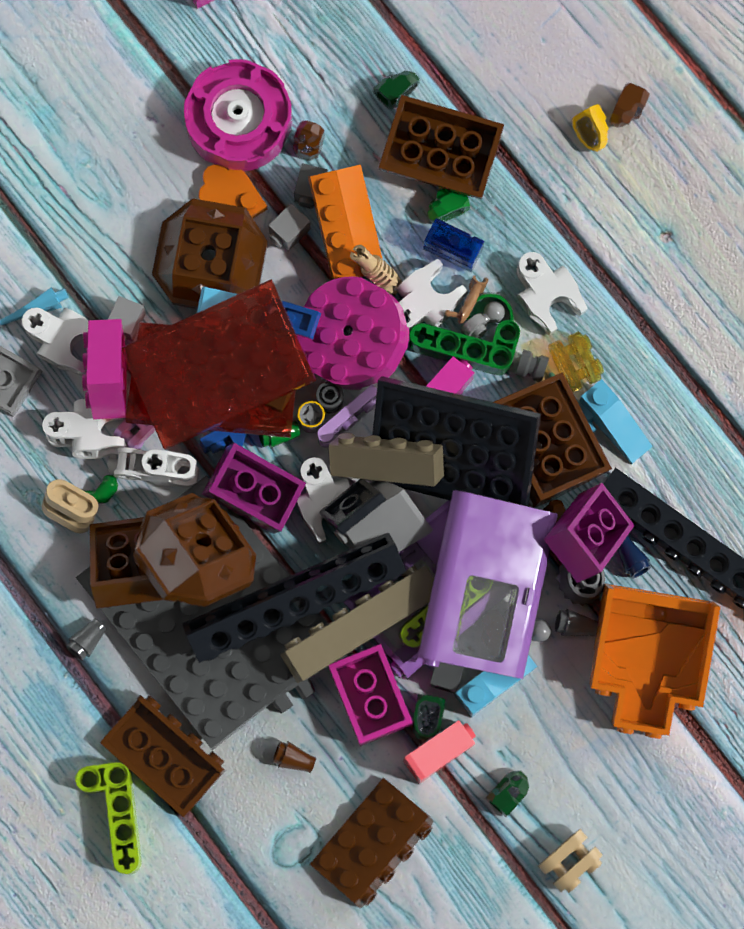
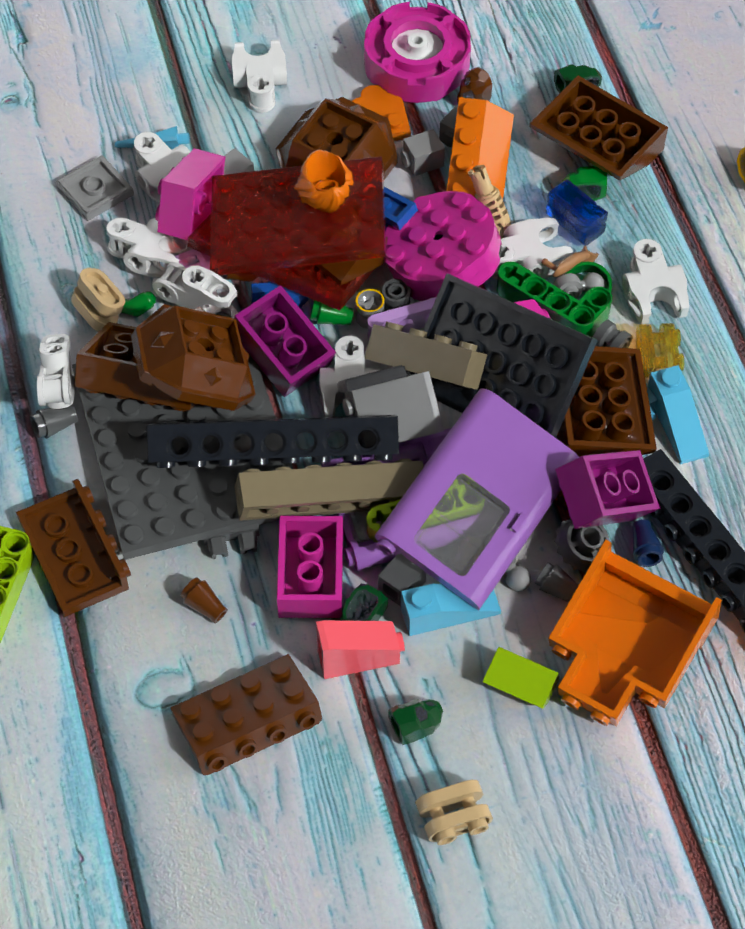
camera: 25 degrees right, 20 degrees down
none -> white piece [37,334,75,409]
none -> white piece [232,40,287,113]
none -> orange hair [294,150,354,213]
none -> lime brick [483,646,560,709]

